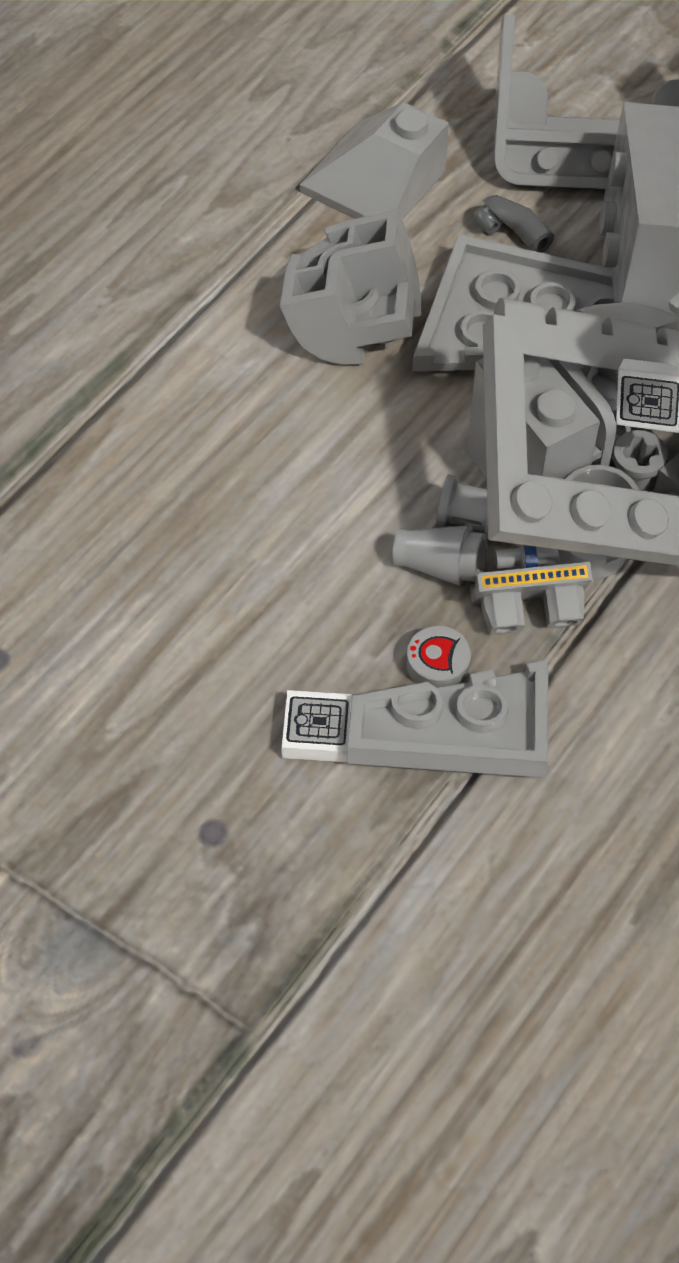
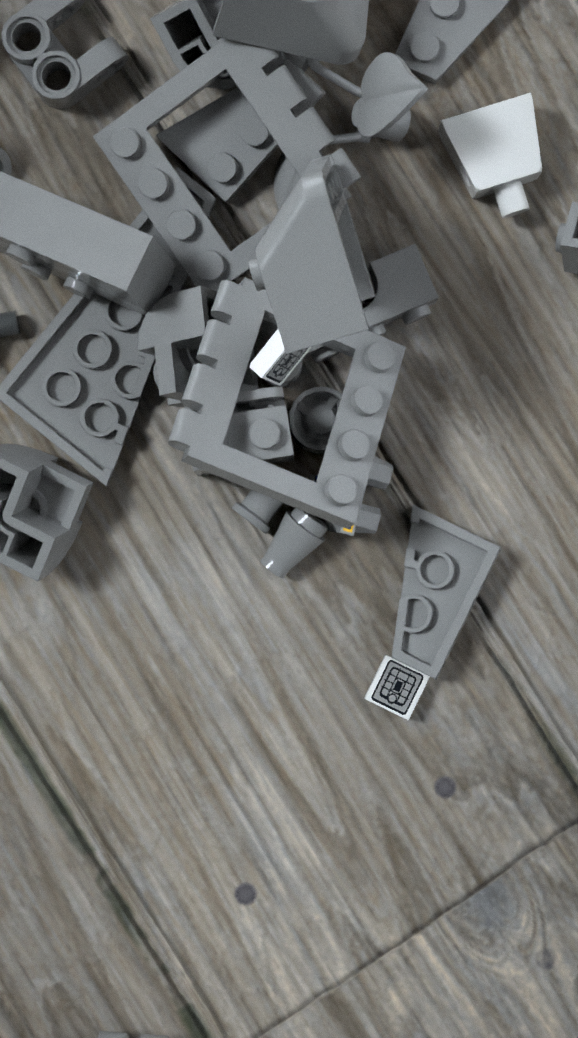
camera: 75 degrees left, 30 degrees up
light grey tile [406,626,471,688] -> none

